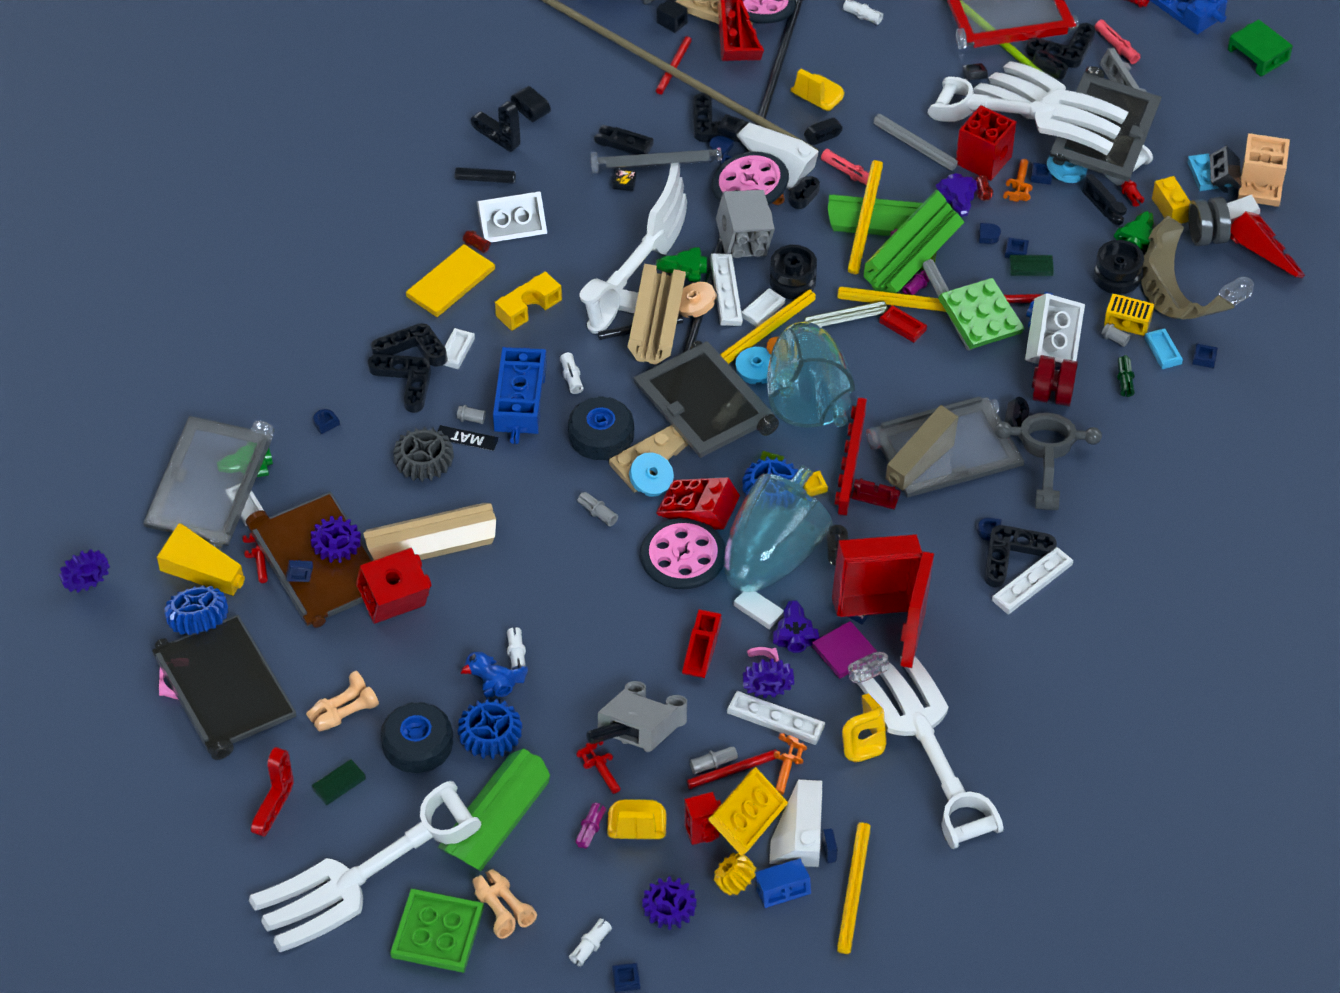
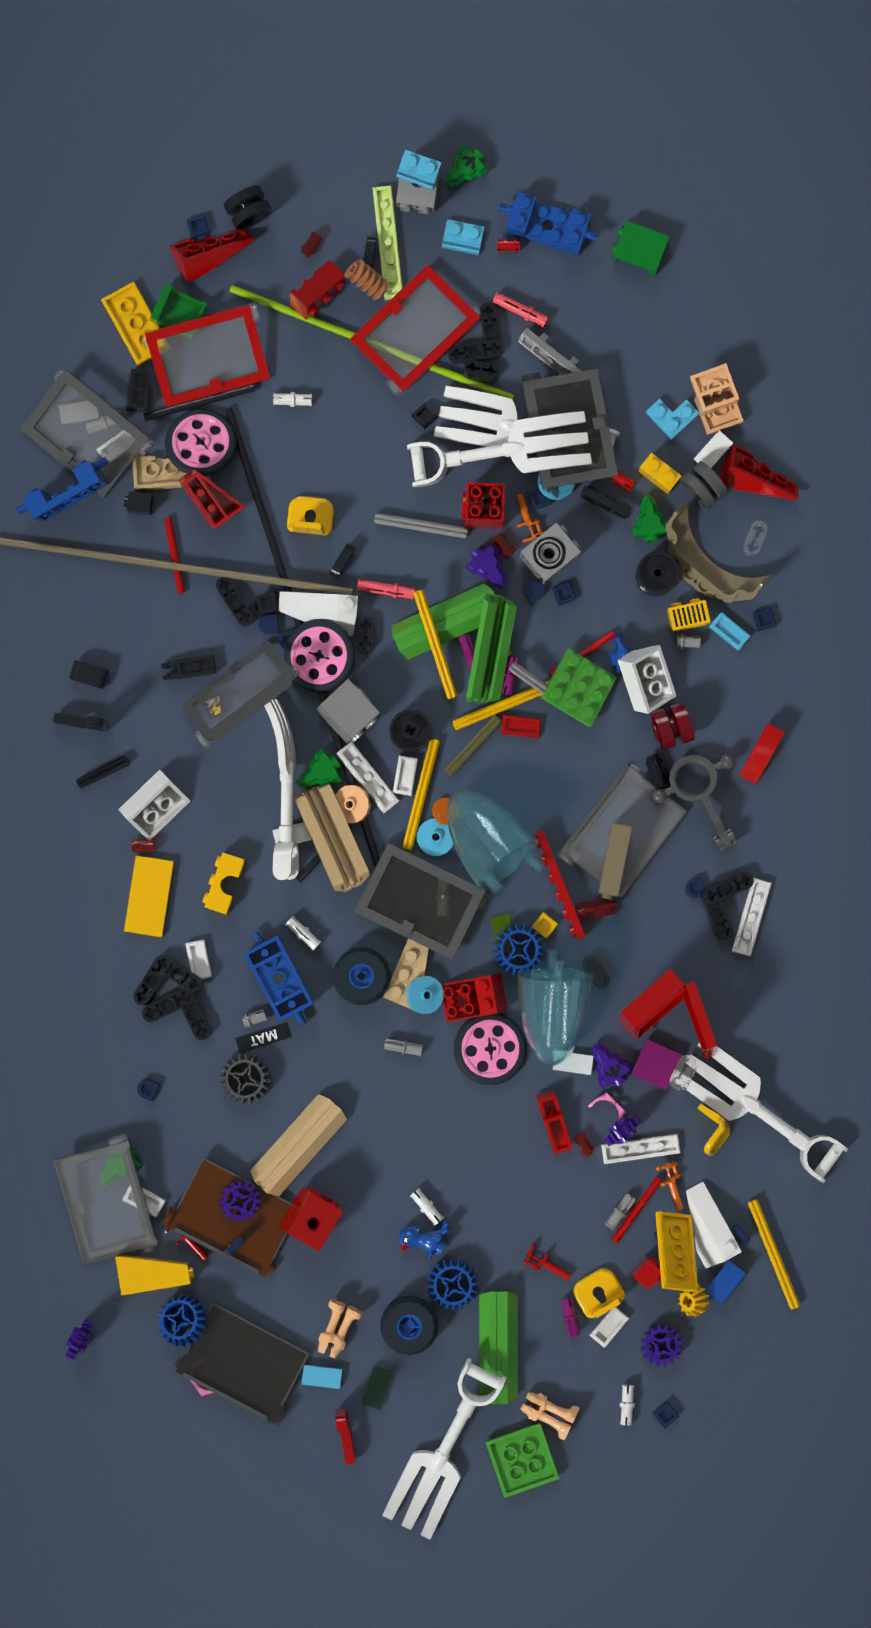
camera: 30 degrees left, 35 degrees up
light grey piece [586,681,687,752] -> none
clear green tile [1010,255,1054,276] -> none
dark green axle [1117,355,1135,397] -> none
black hinge [1209,146,1242,193] -> none
none -> medium azure tile [302,1364,342,1389]
none -> light grey brick [520,523,581,586]
none -> clear red pin [573,1132,595,1158]
none -> white tile [589,1307,629,1348]
none -> red slope [739,723,784,784]

